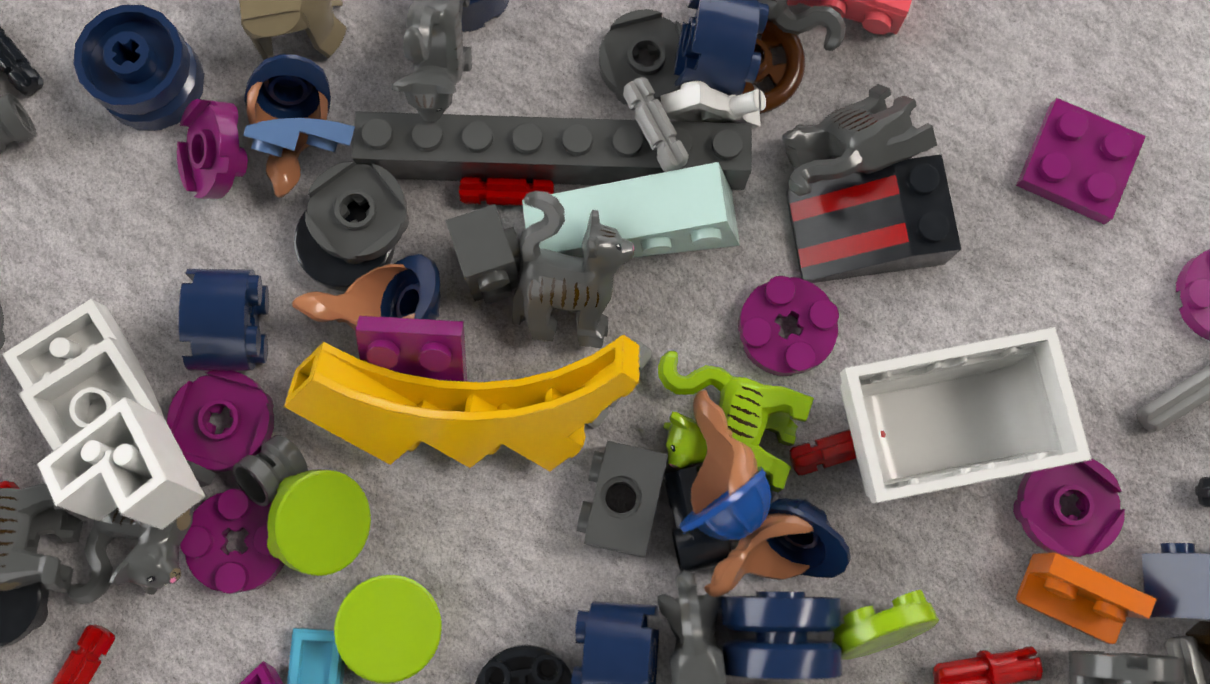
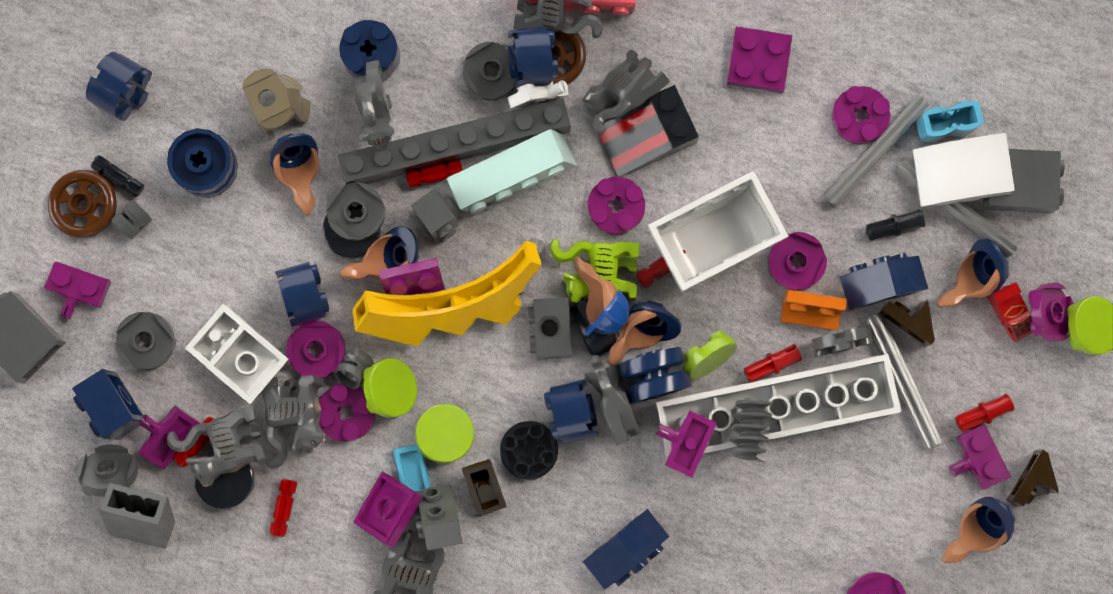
camera: 10 degrees left, 5 degrees up
white brick [38,397,205,530] -> none
magenta plate [177,99,248,199] -> none
medium blue slope [243,118,355,157] -> none
dark grey animal [512,191,634,348] -> none
light grey axle [623,77,689,172] -> none

